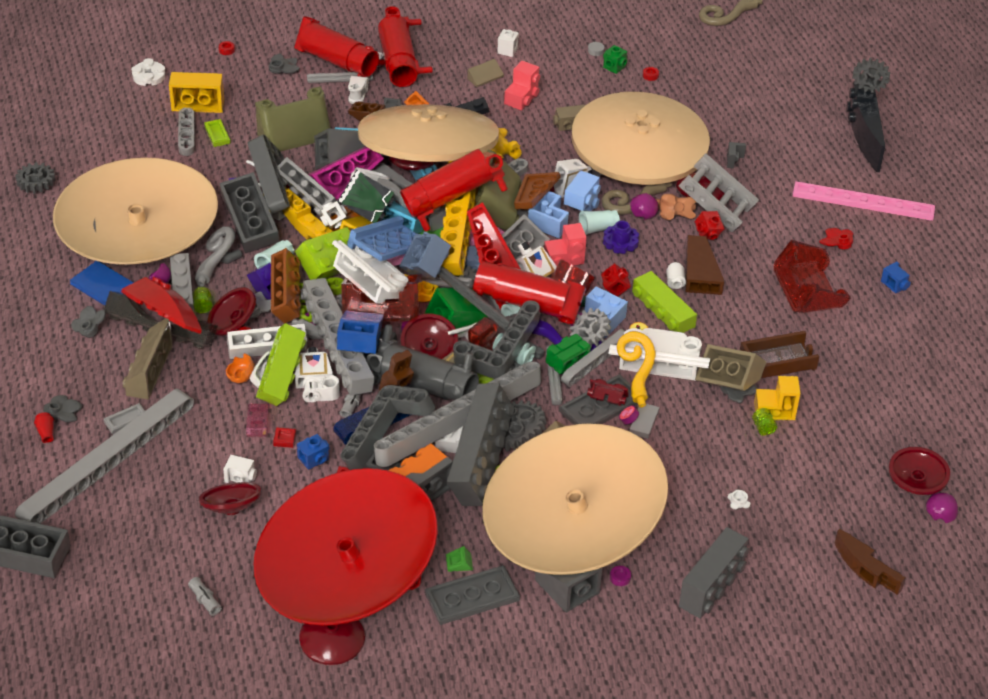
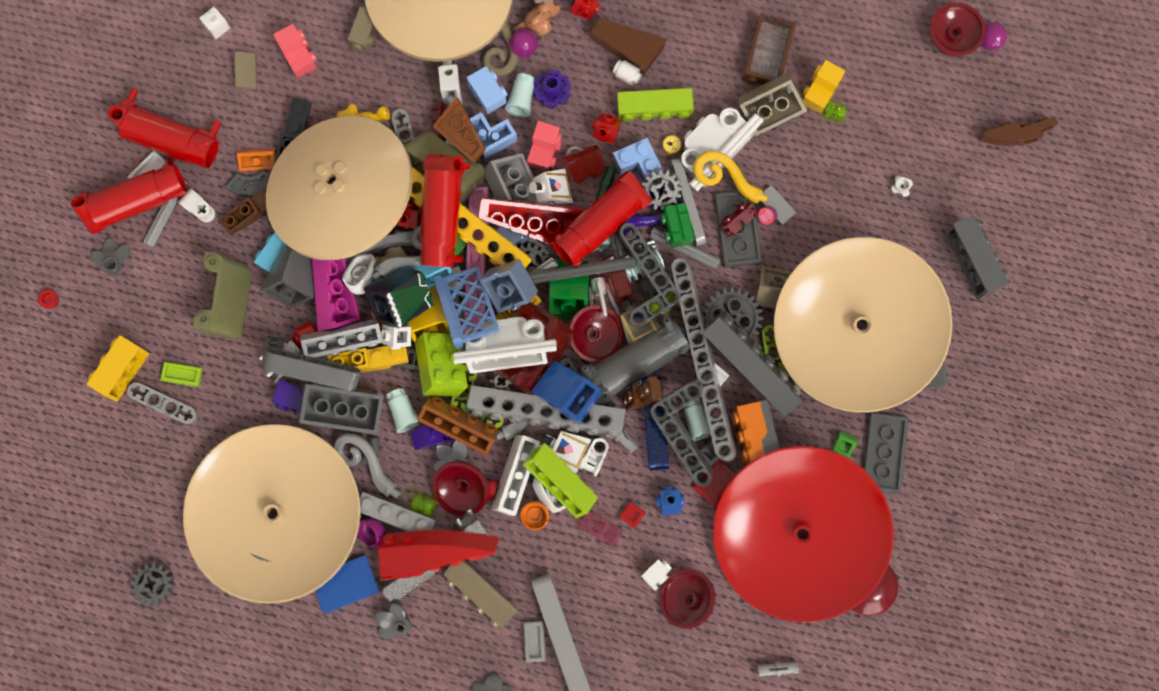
camera: 60 degrees left, 35 degrees up
white plate [131,58,166,86] -> none

